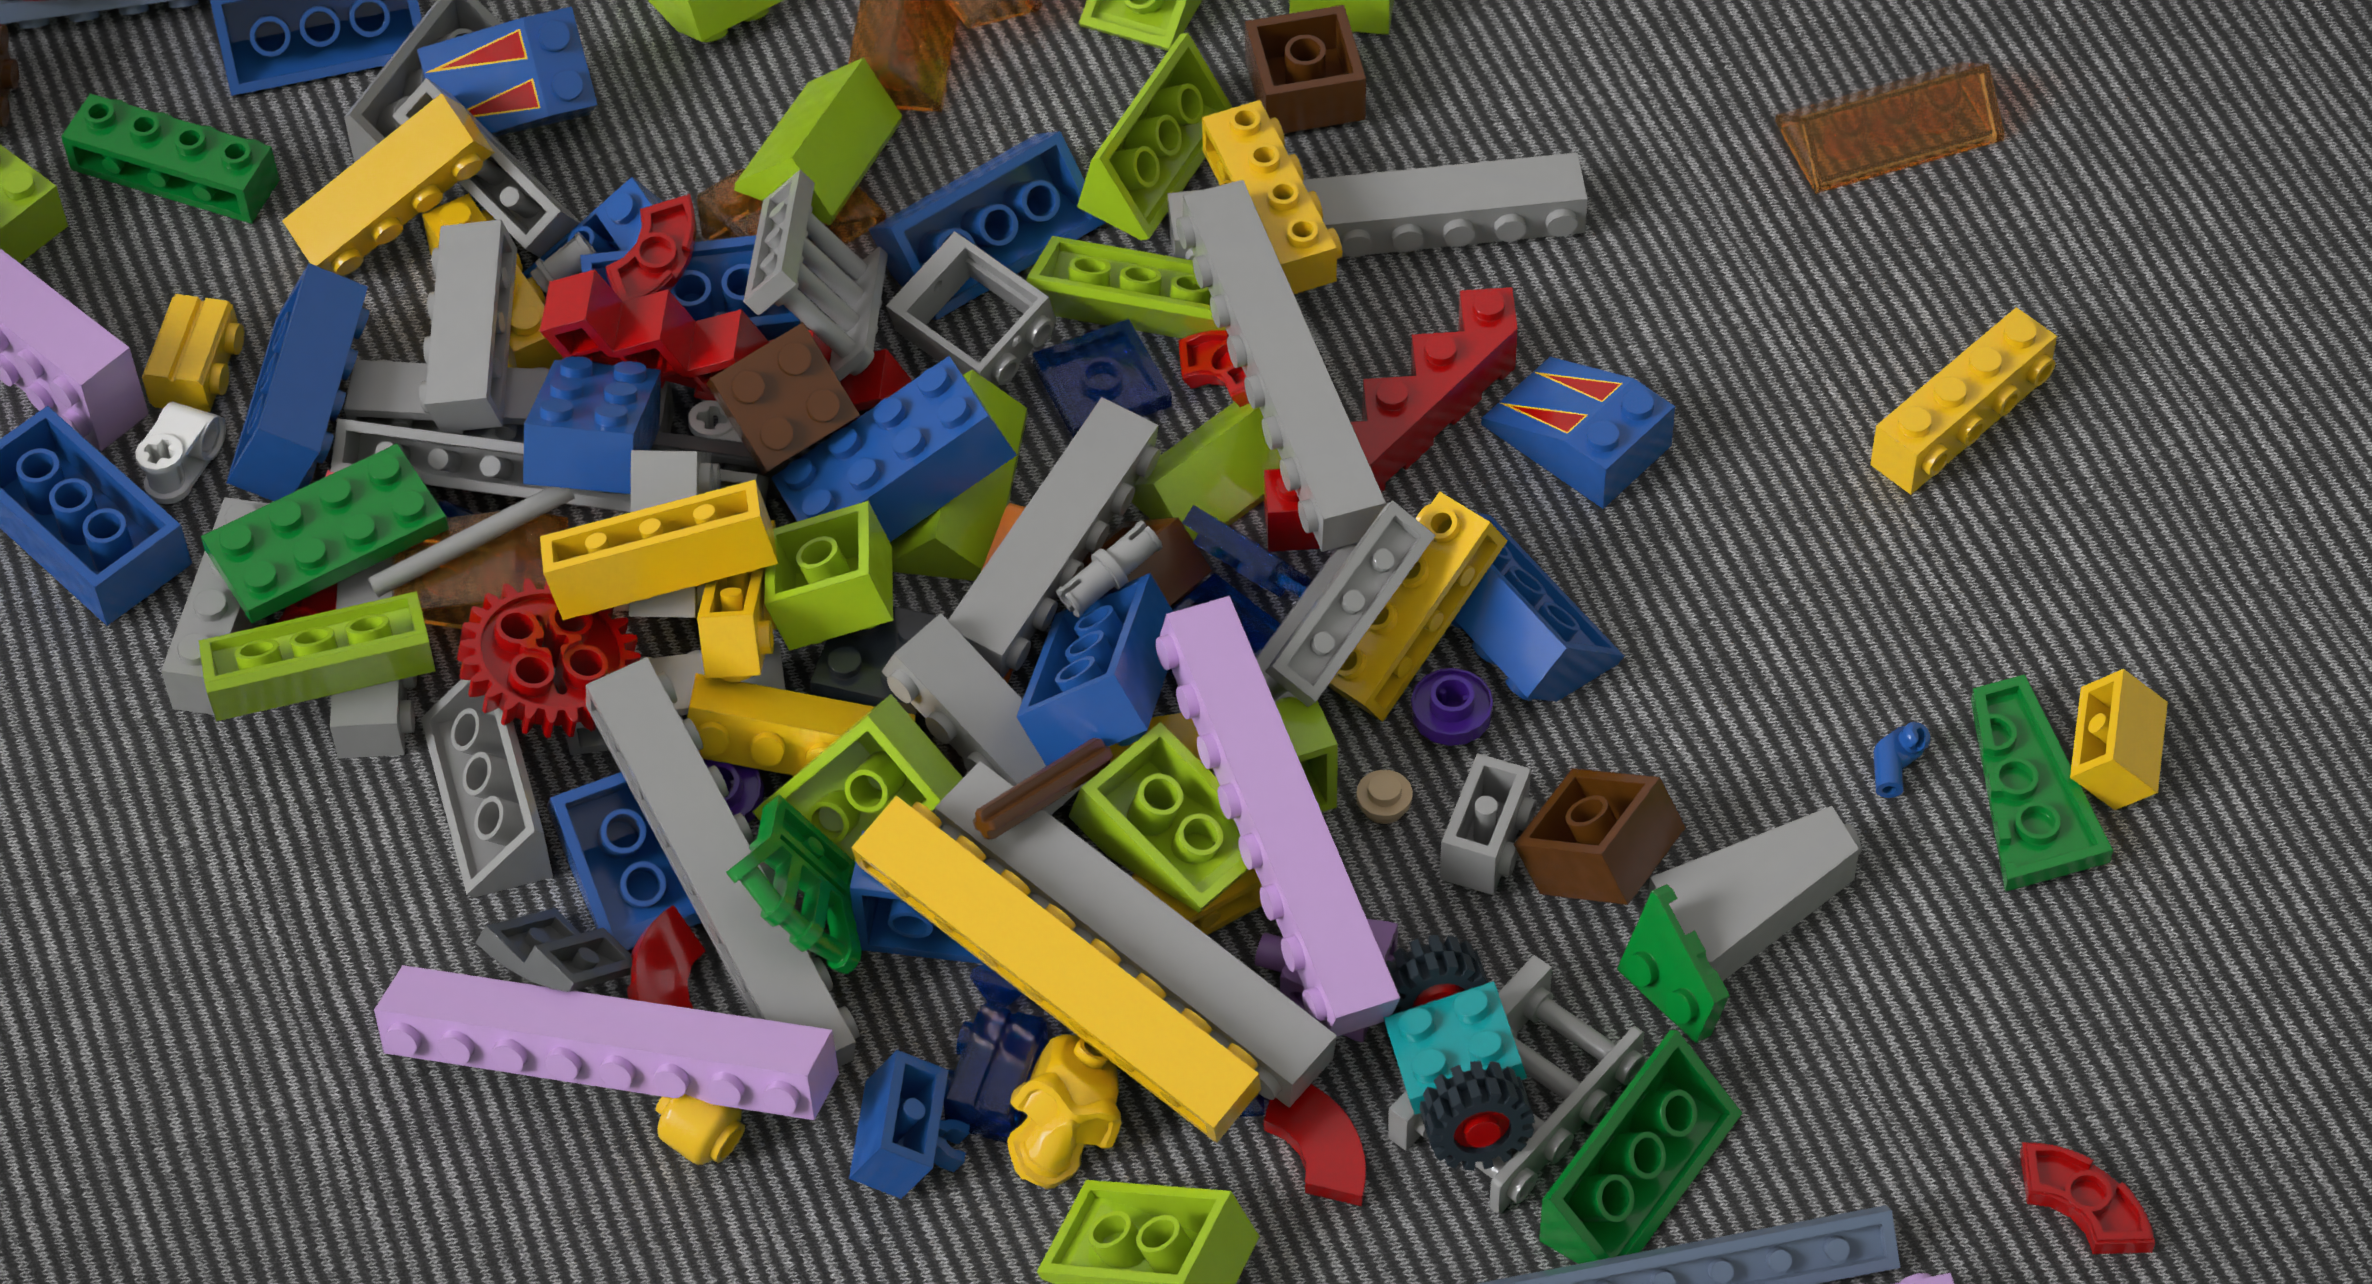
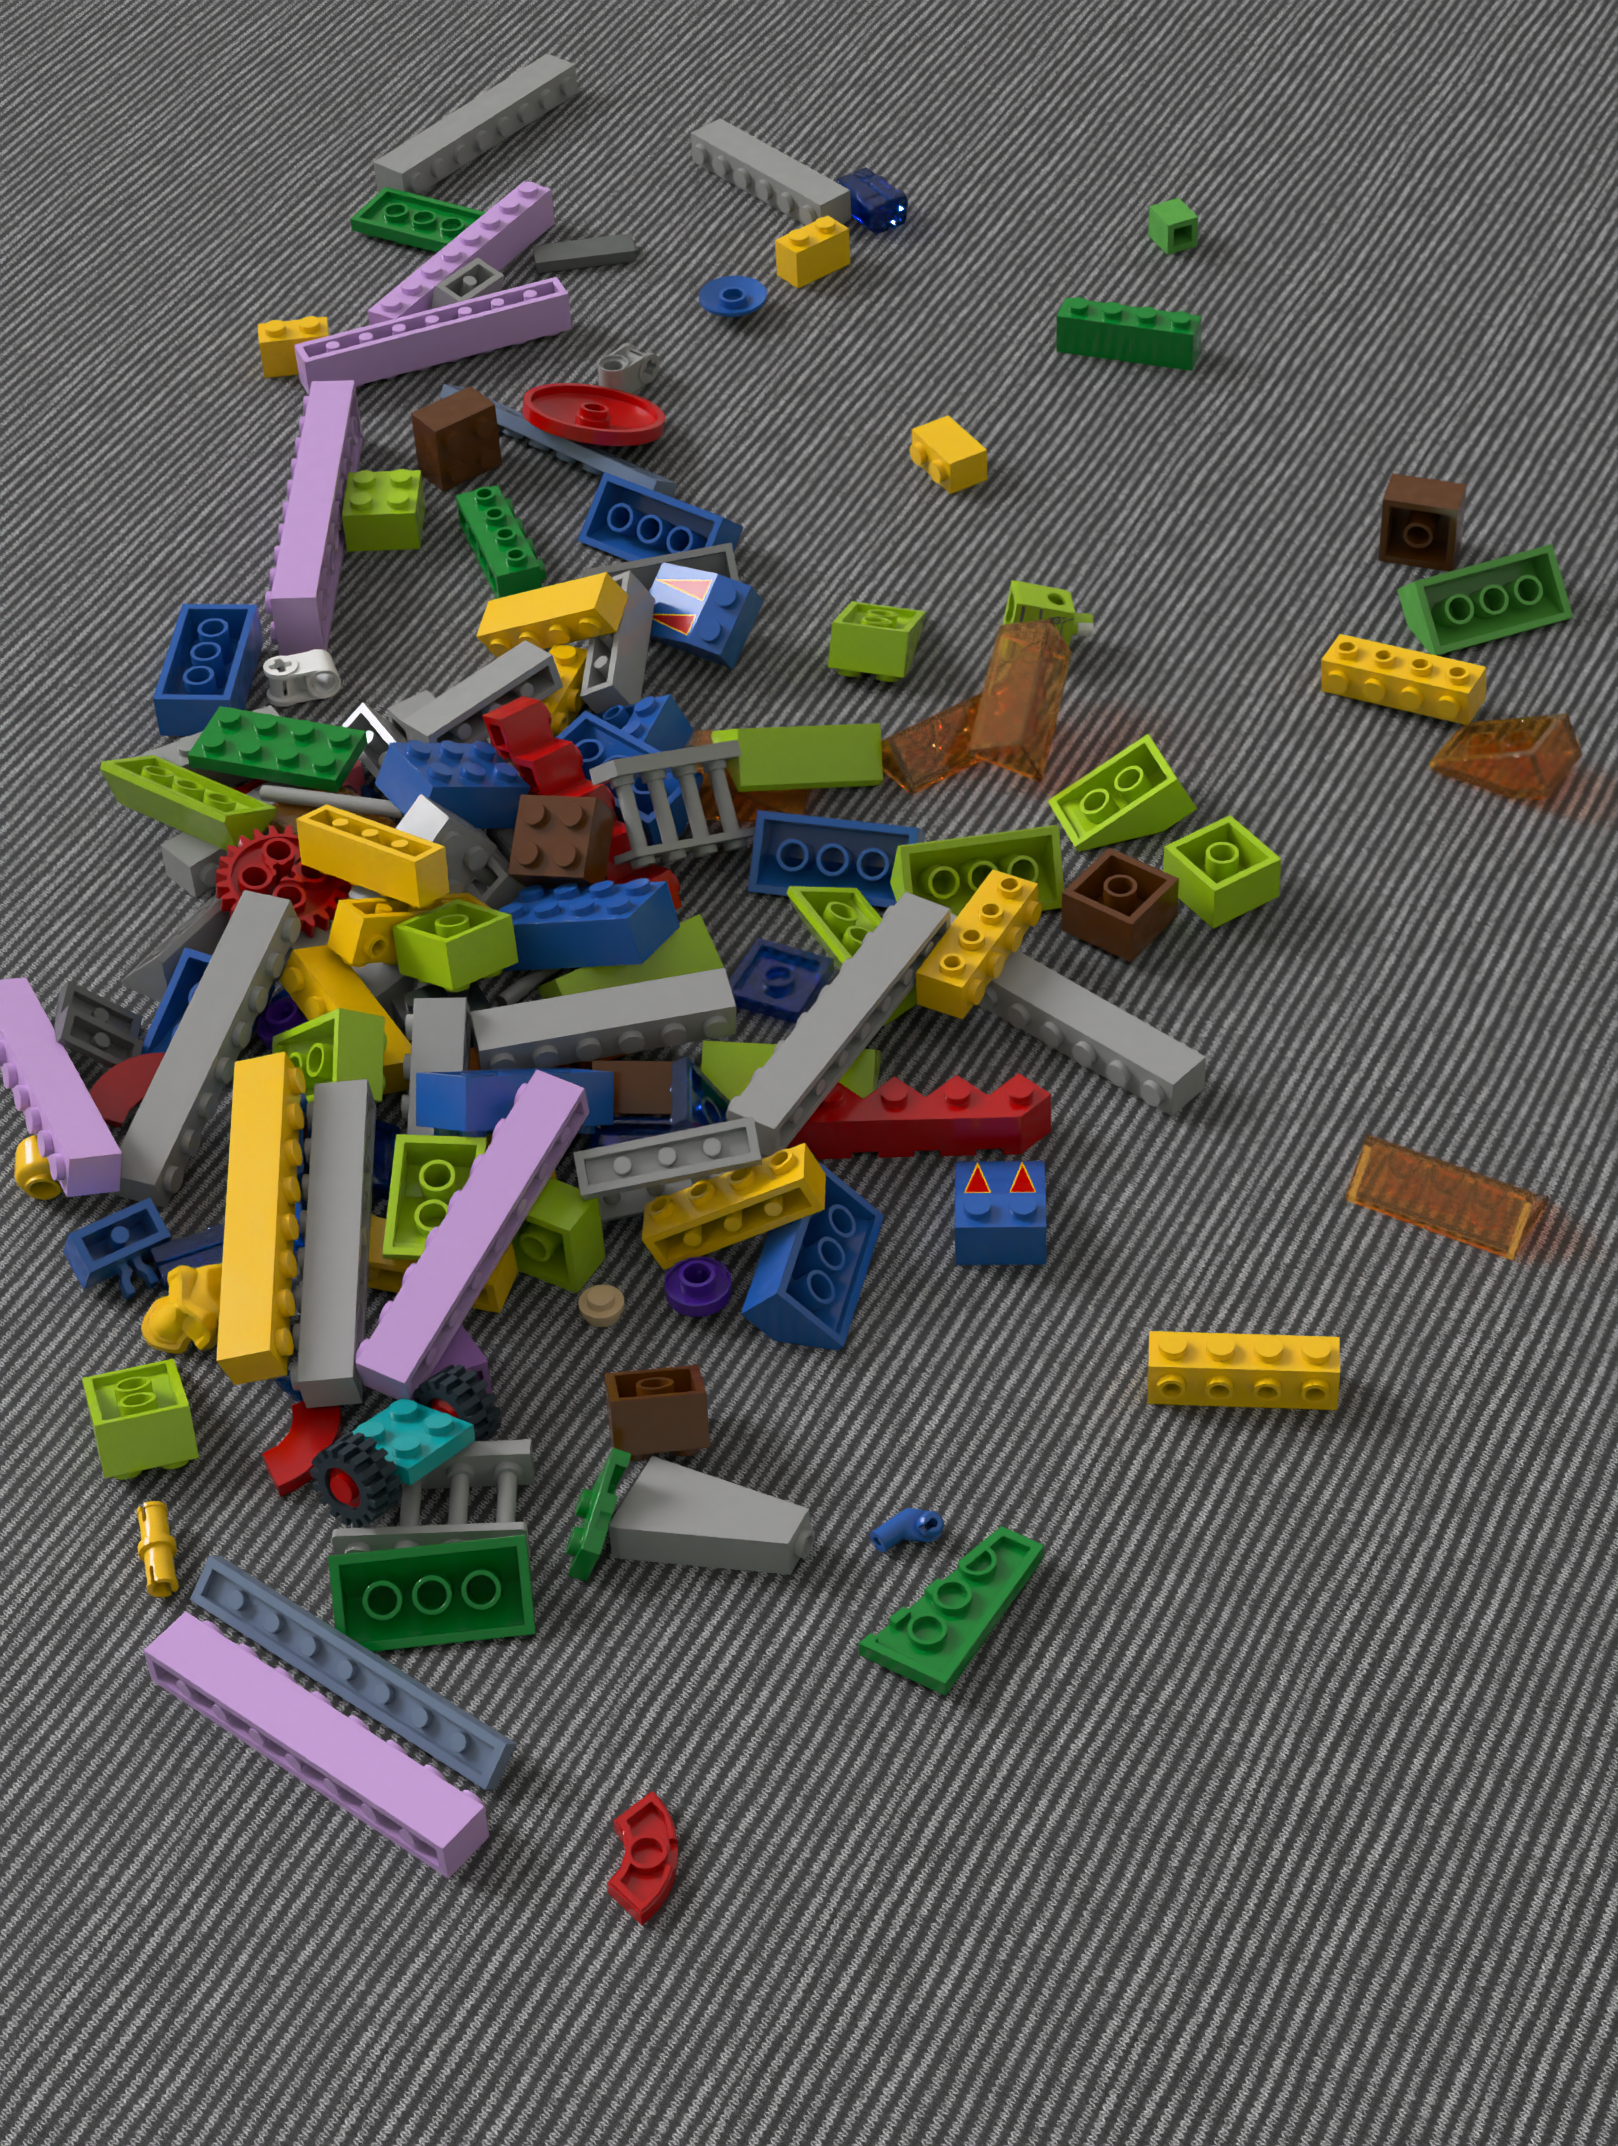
camera: 50 degrees right, 10 degrees down
yellow brick [142,294,244,412] -> none
blue brick [226,263,370,501] -> none
light grey pin [530,232,597,294] -> none
red tile [605,194,696,301] -> none
green plate [726,795,861,974] -> none
light grey window [886,231,1057,387] -> none
reddish brown axle [973,738,1113,840] -> none
light grey pin [1056,521,1163,618] -> none
light grey brick [1440,753,1537,895] -> none
yellow brick [2070,669,2168,810] -> none

